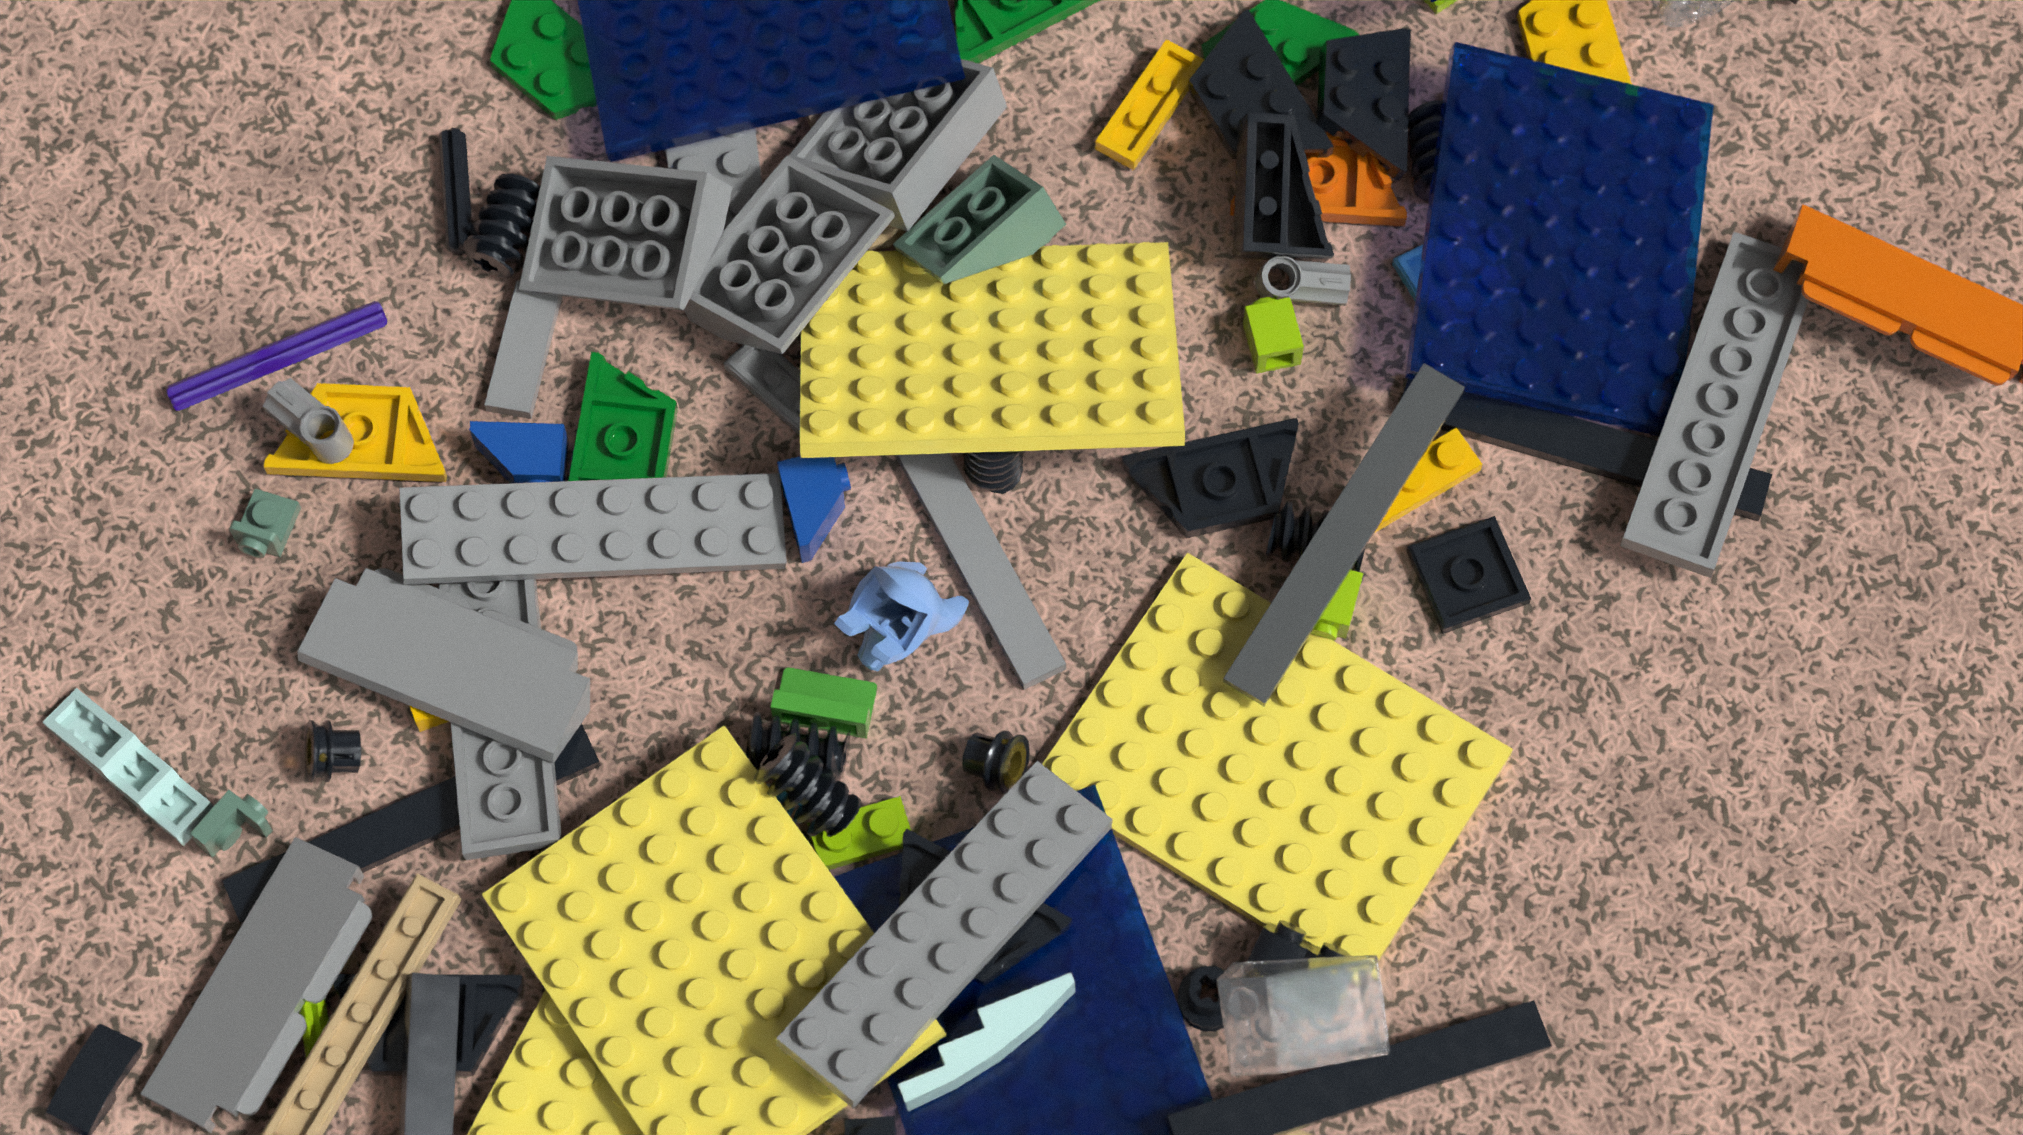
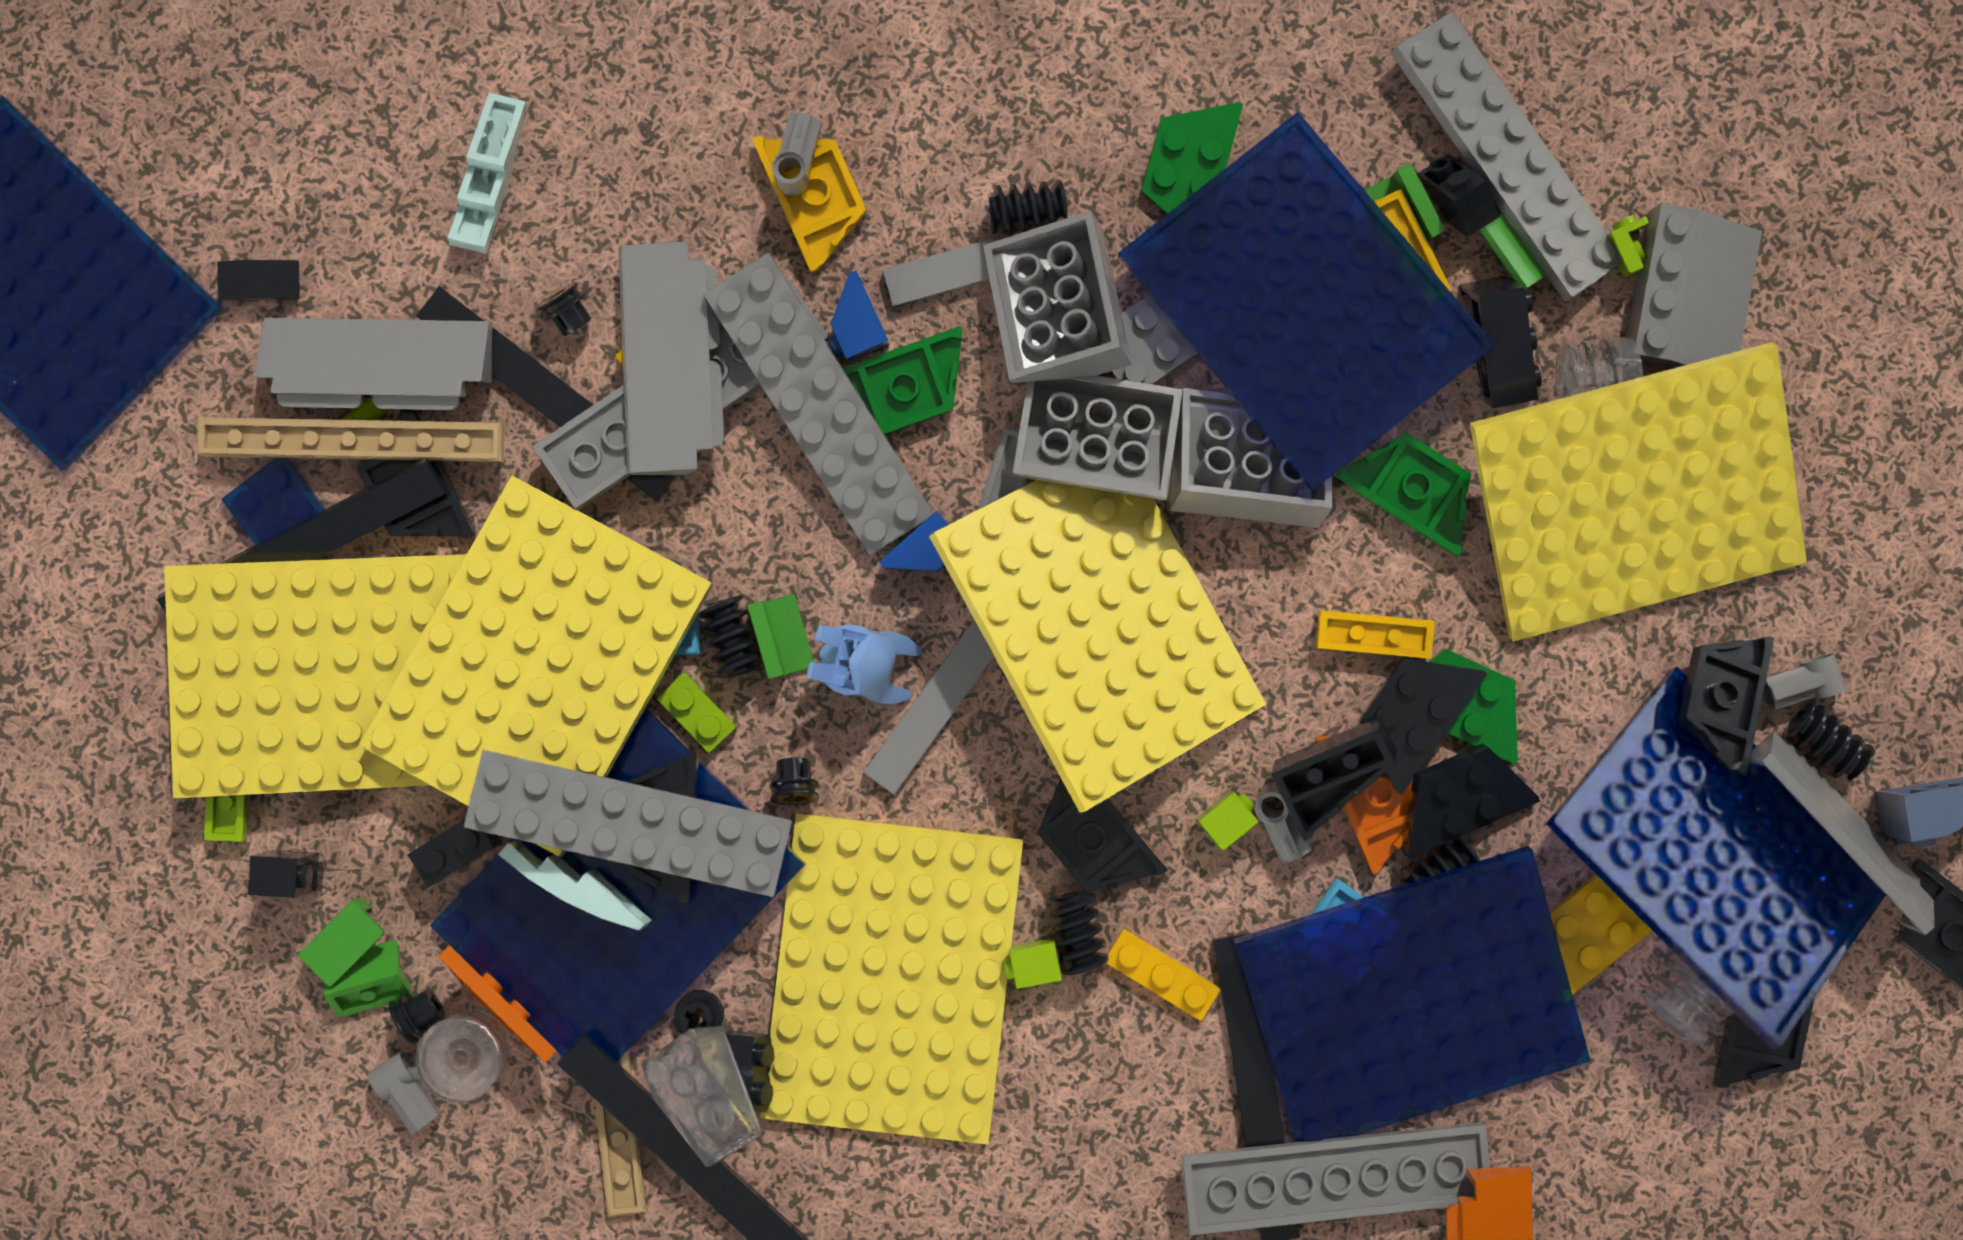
camera: 60 degrees right, 20 degrees up
dark purple axle [166,301,387,411] -> none
sand green bracket [190,790,273,858] -> none
sand green bracket [229,489,301,558] -> none
black axle [439,128,472,256] -> none
black piece [754,733,862,837] -> none
sand green slope [893,155,1066,284] -> none
dark grey tile [1223,363,1465,706] -> none
black tile [1406,516,1531,634] -> none

